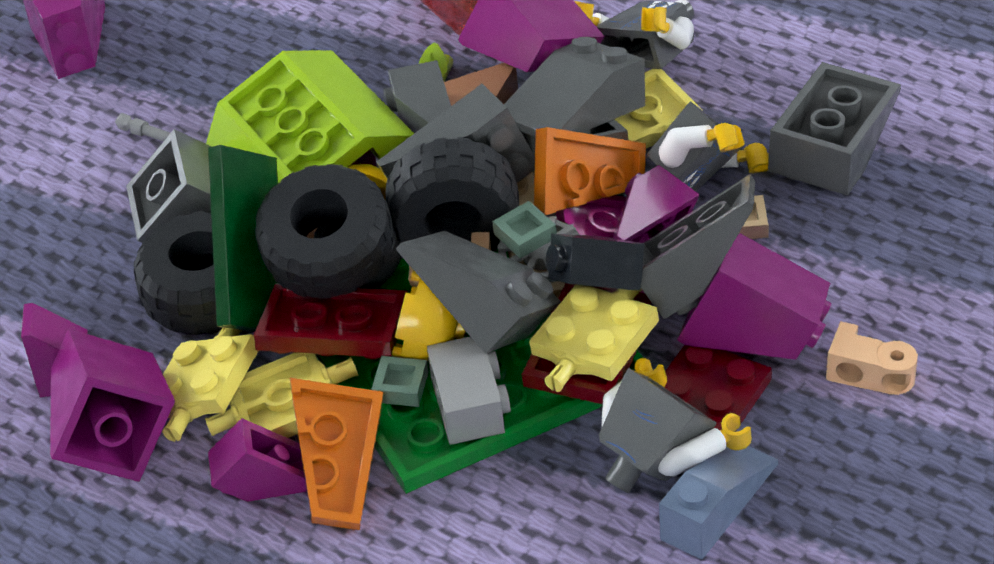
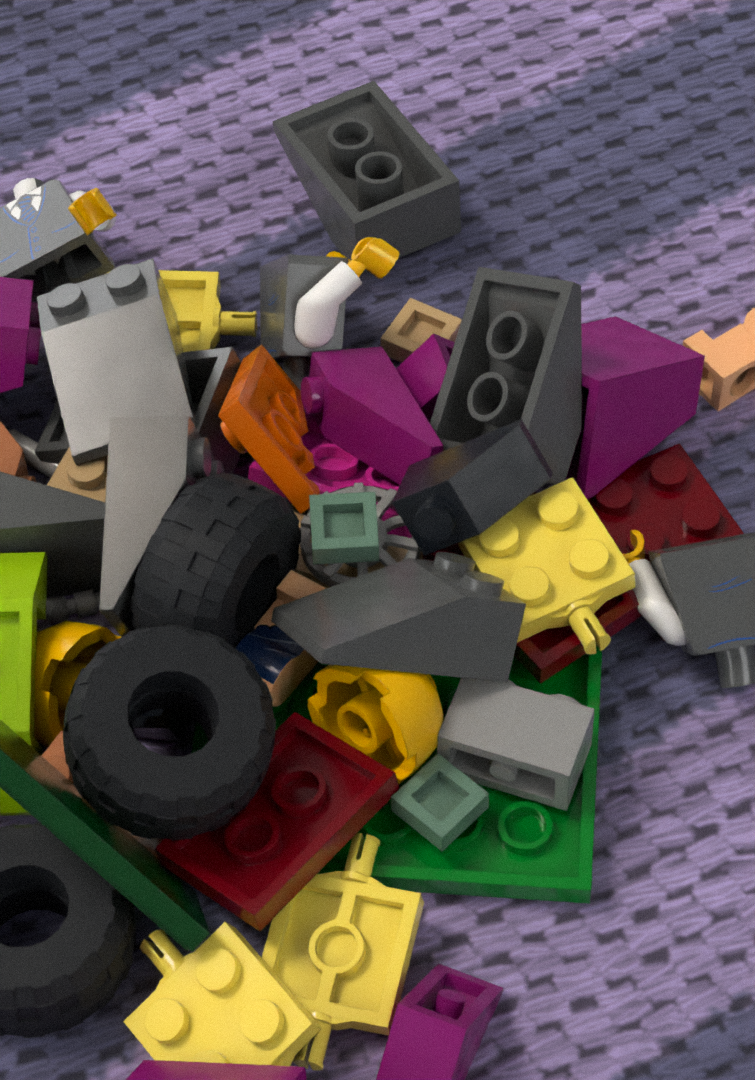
camera: 60 degrees left, 10 degrees up
orange wing [290,378,383,530] -> none

